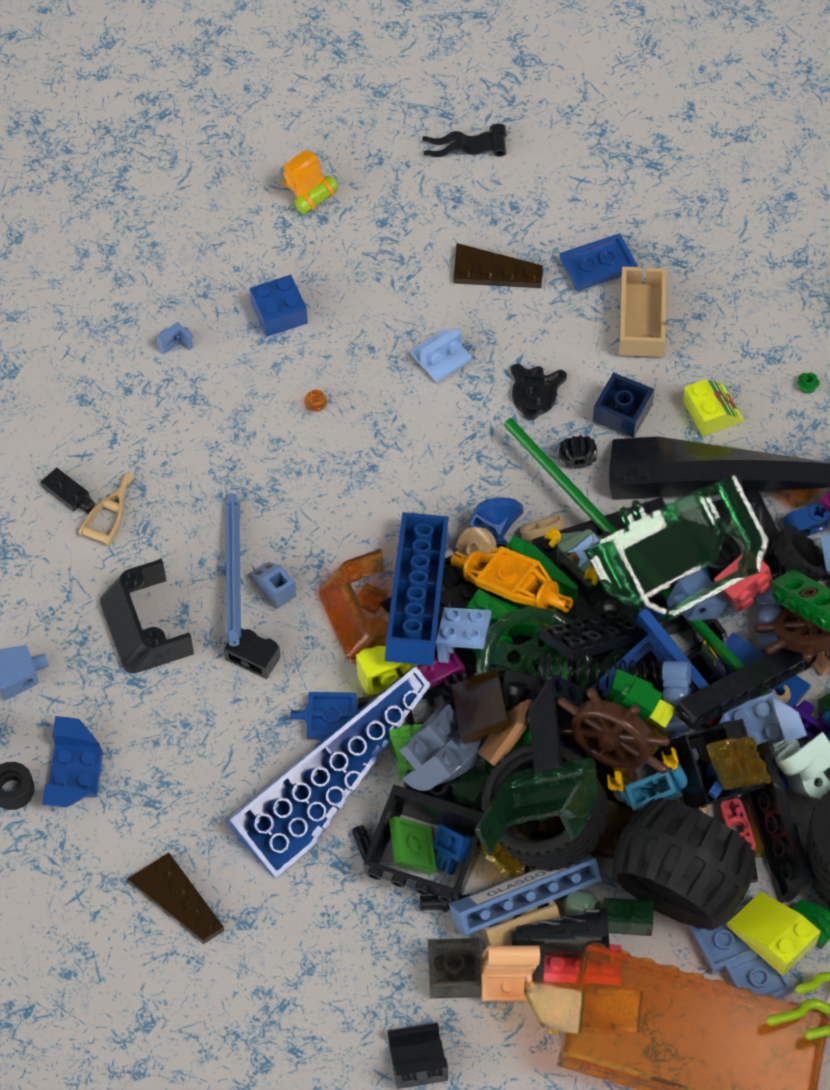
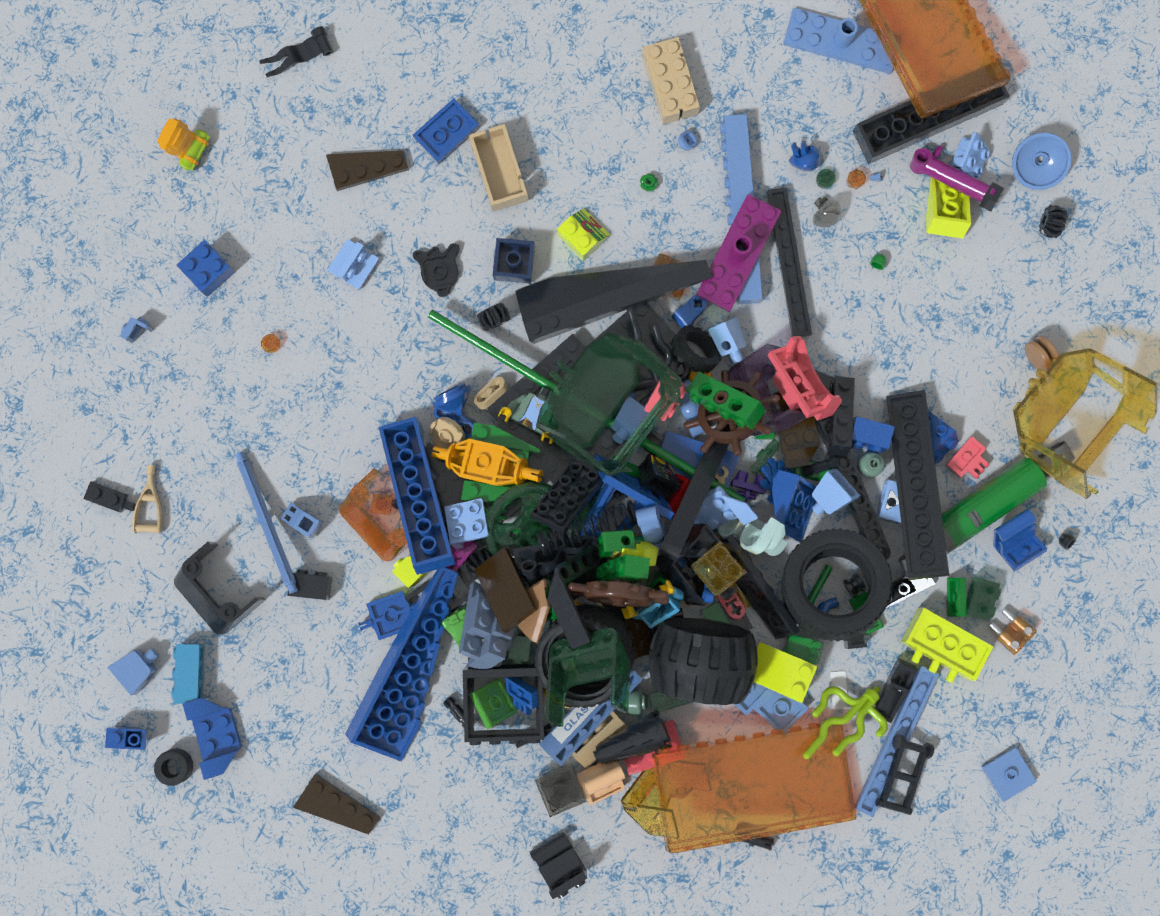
camera: 20 degrees left, 25 degrees up
none -> dark azure brick [171,644,205,704]

